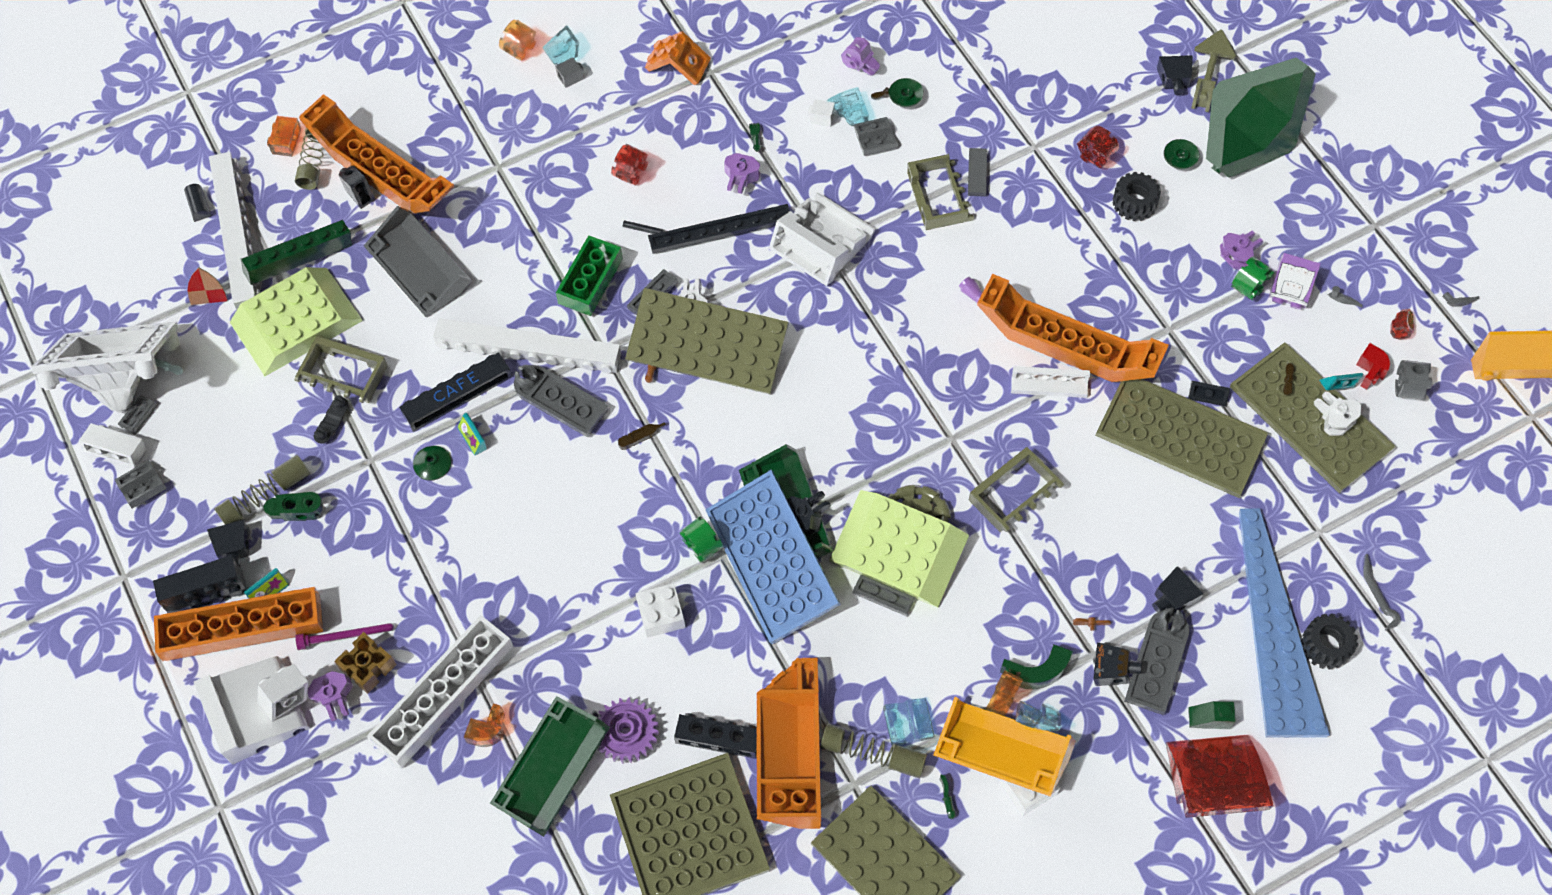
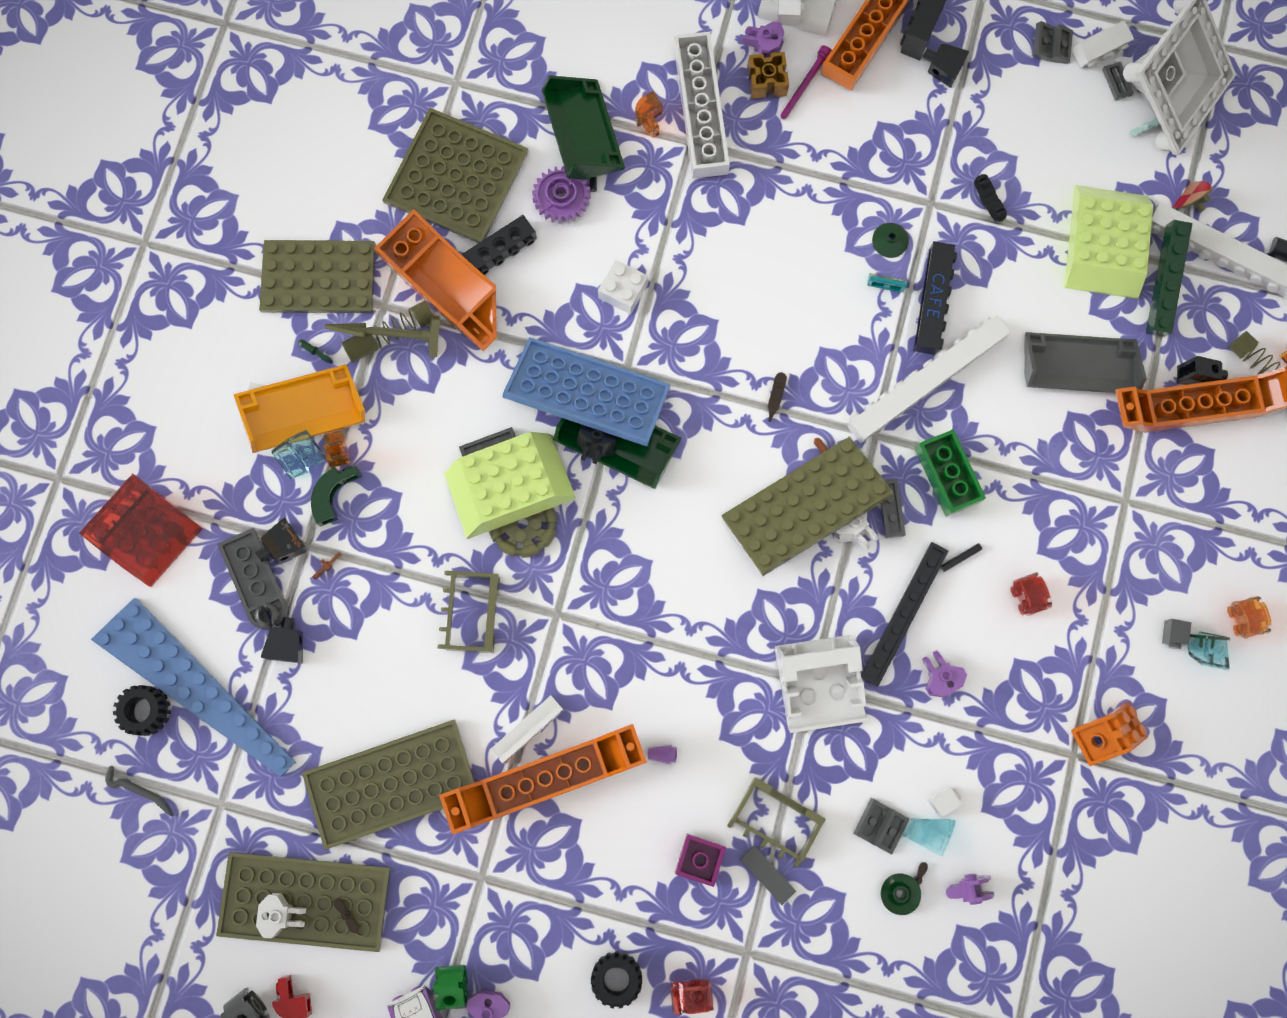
camera: 130 degrees right, 15 degrees up
olive piece [214,454,310,524] -> none
slope [244,568,289,599] -> none
dark green piece [263,492,323,521] -> none
olive hinge [294,336,388,403] -> none
dark grey plate [514,365,609,437] -> none
green brick [679,516,724,563] -> none
dark green piece [749,123,761,152] -> none
clear light blue slope [883,698,935,746] -> none
black slope [1188,380,1230,407] -> none
dark green slope [1188,701,1236,729] -> none
teal slope [1319,373,1364,390] -> none
none -> olive piece [324,315,440,357]
none -> magenta brick [674,833,726,887]
none -> dark green piece [1190,634,1230,649]

